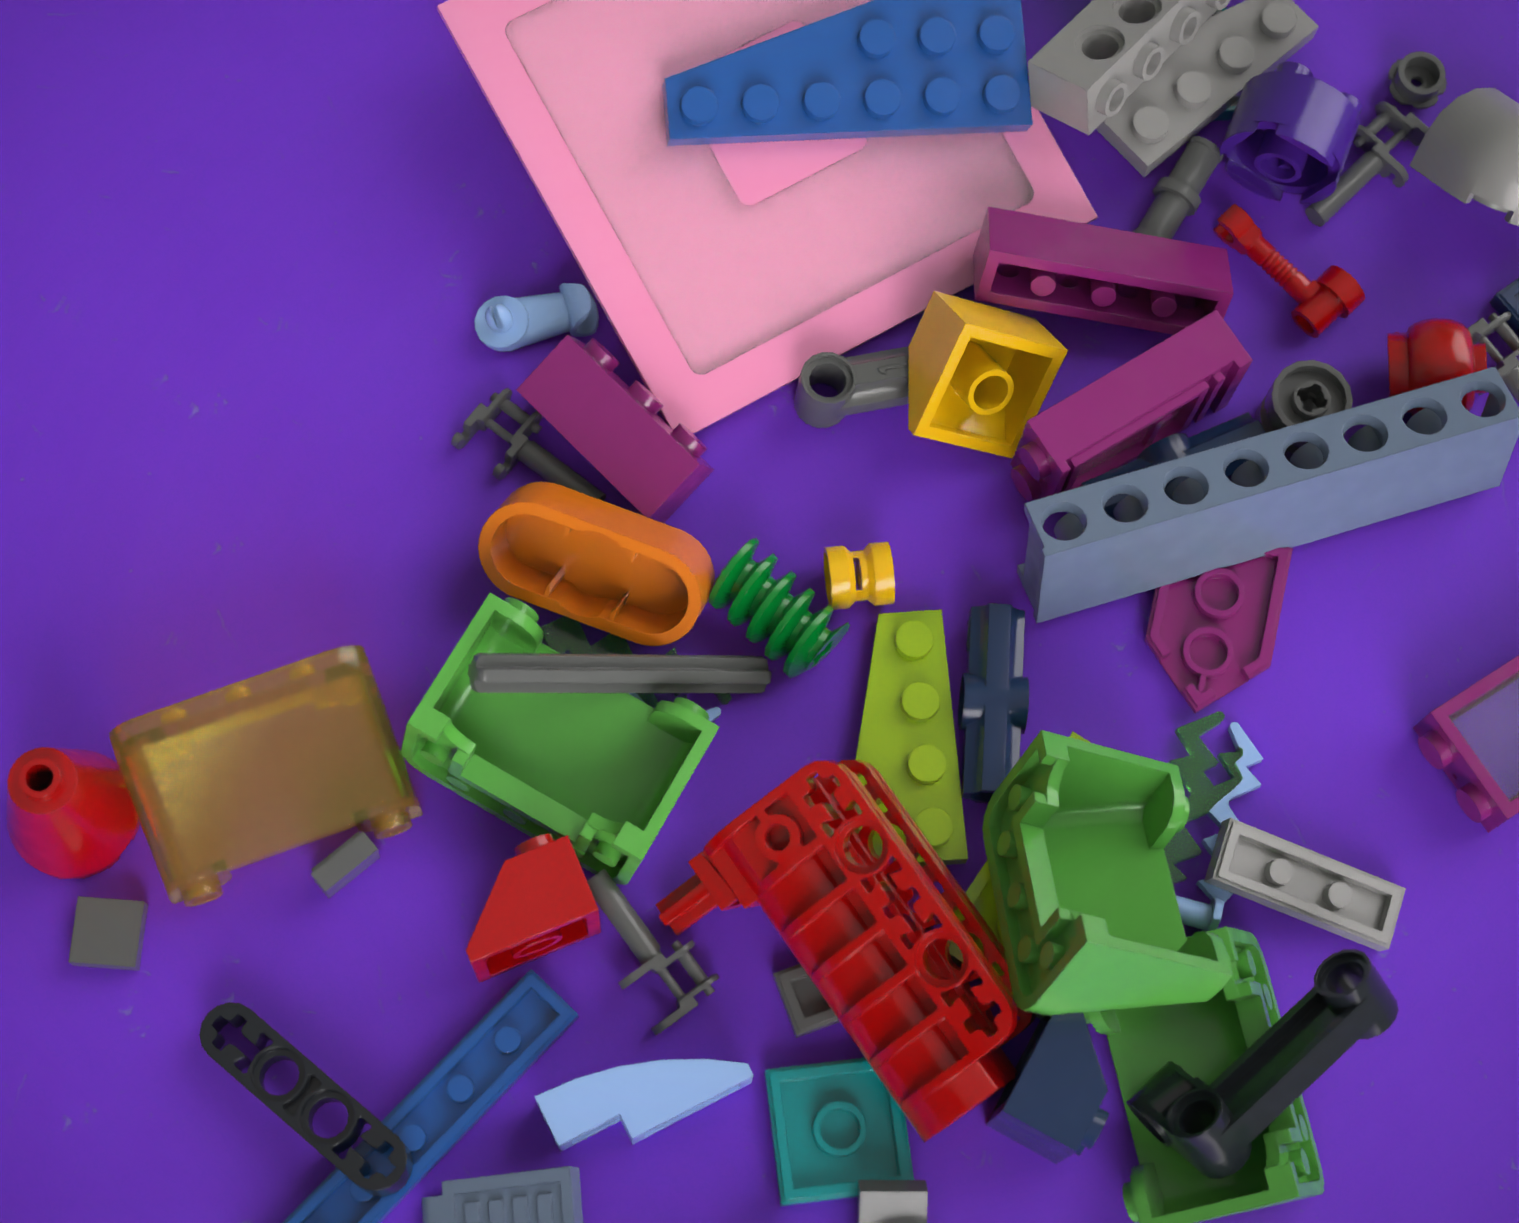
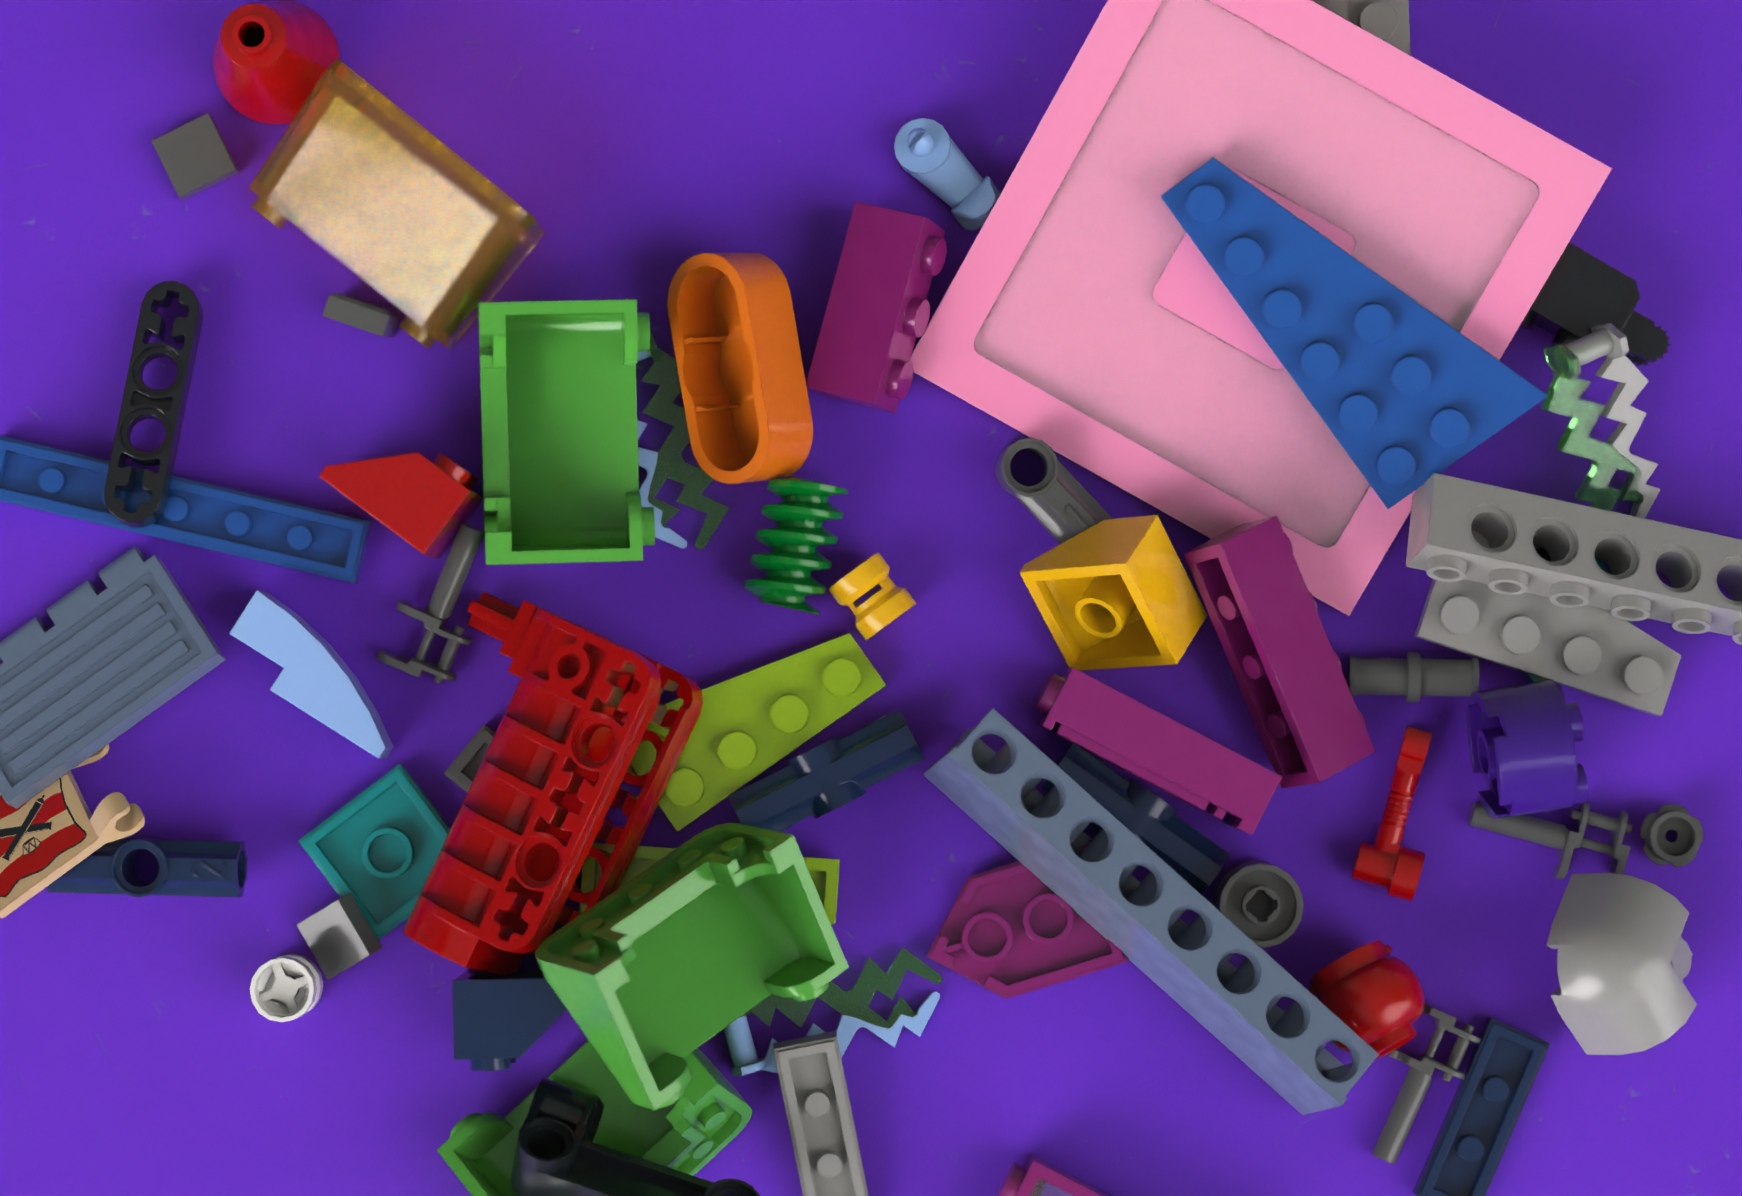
camera: 65 degrees right, 15 degrees up
dark grey piece [451,388,606,501] -> none
dark grey axle [468,653,771,693] -> none

